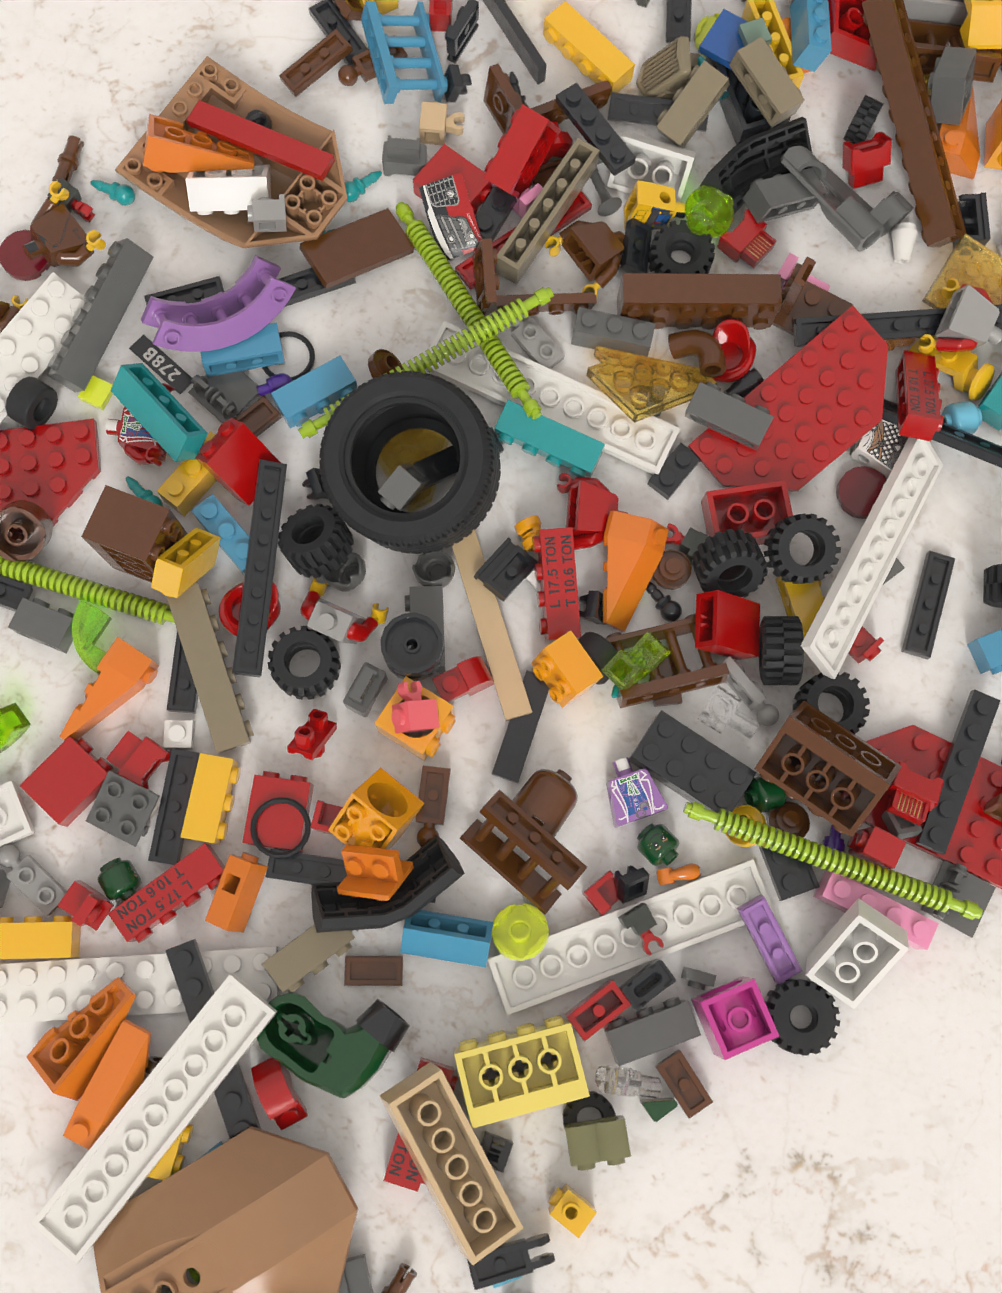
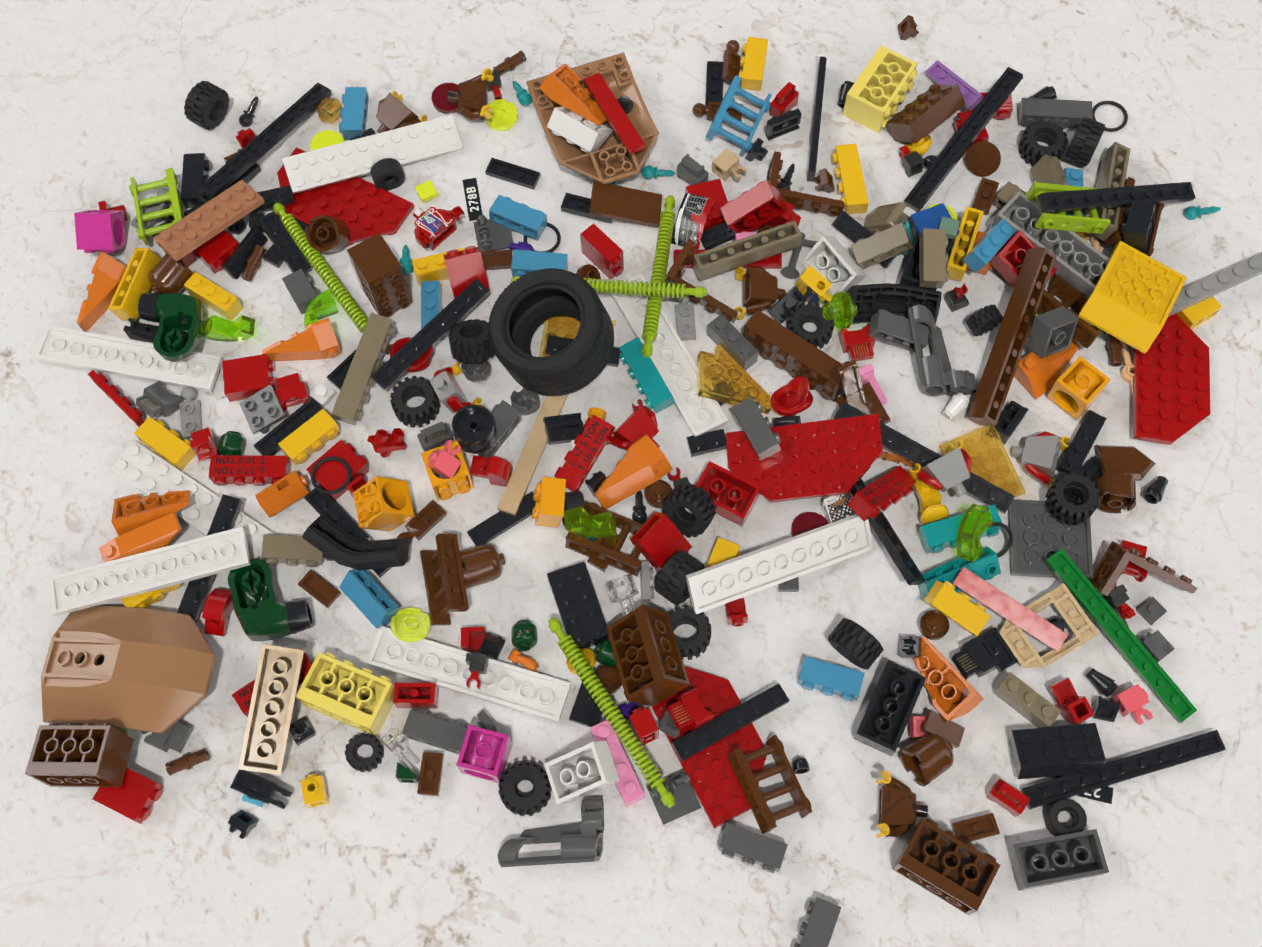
camera: 45 degrees right, 10 degrees down
dark grey brick [47,238,154,392] -> none
teal brick [110,363,208,462] -> none
medium lavender fence [141,255,296,352] -> none
yellow brick [151,527,221,598] -> none
light grey brick [247,194,286,232] -> none
reddish brown tile [279,29,353,97] -> none
orange bracket [337,845,414,901] -> none
dark grey brick [378,462,431,510] -> none
black plate [555,82,636,176] -> none
olive brick [564,1115,631,1171] -> none
torso [606,757,668,828] -> none
black piece [619,959,676,1010] -> none
reddish brown cylinder [668,329,726,377] -> none
medium lavender tile [737,894,802,985] -> none
black tyre [763,513,841,584] -> none
red piece [842,132,892,189] -> none
black tile [901,551,955,660] -> none
medium azure head [941,401,982,434] -> none
none -> neon yellow tile [484,99,518,131]
none -> dark grey panel [497,798,604,867]
none -> red brick [580,223,624,280]
none -> reddish brown tile [814,168,835,193]
none -> pearl dark grey piece [944,283,969,312]

